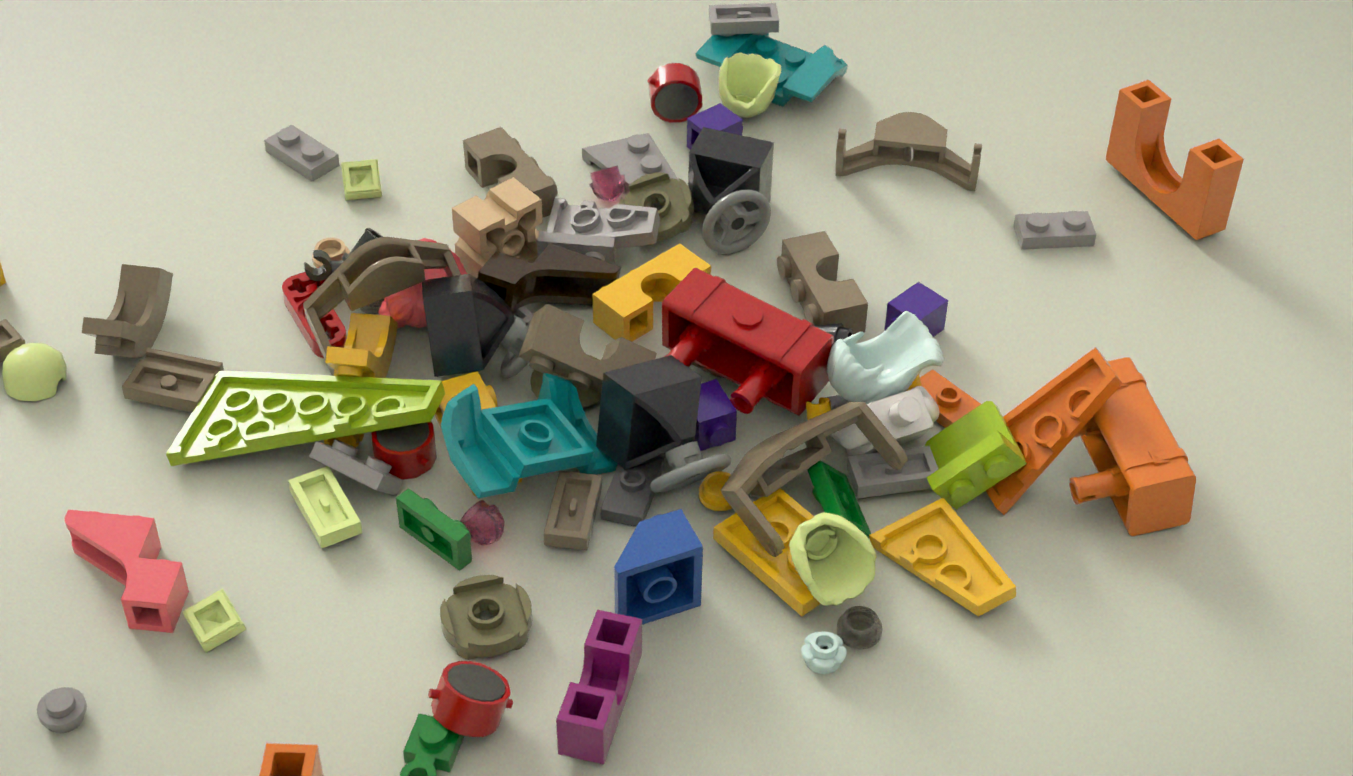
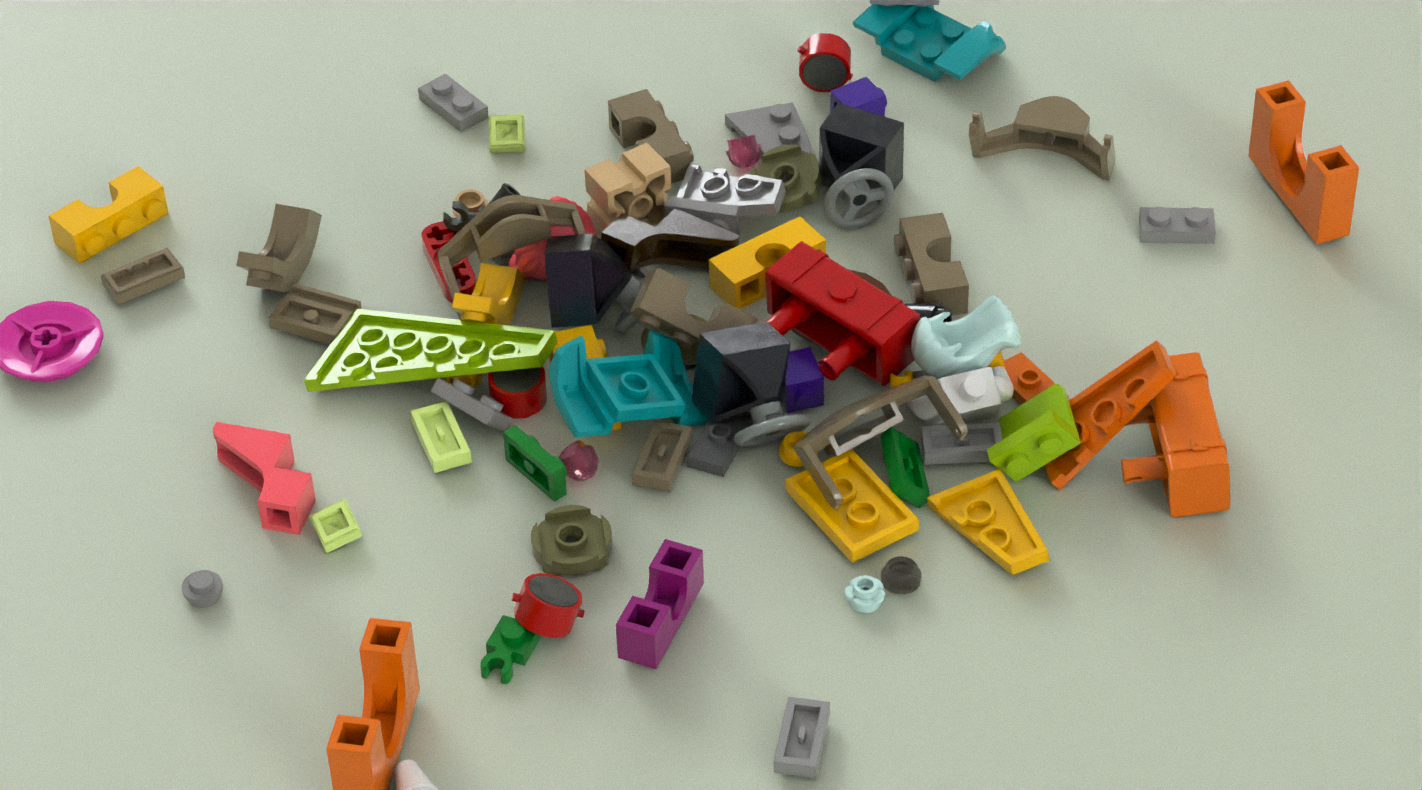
camera: 10 degrees right, 0 degrees up
yellowish green hair [2,343,67,401] -> none
blue slope [614,509,703,625] -> none
yellowish green hair [719,52,781,118] -> none
yellowish green hair [789,512,877,606] -> none
dark purple brick [884,282,948,337] -> none

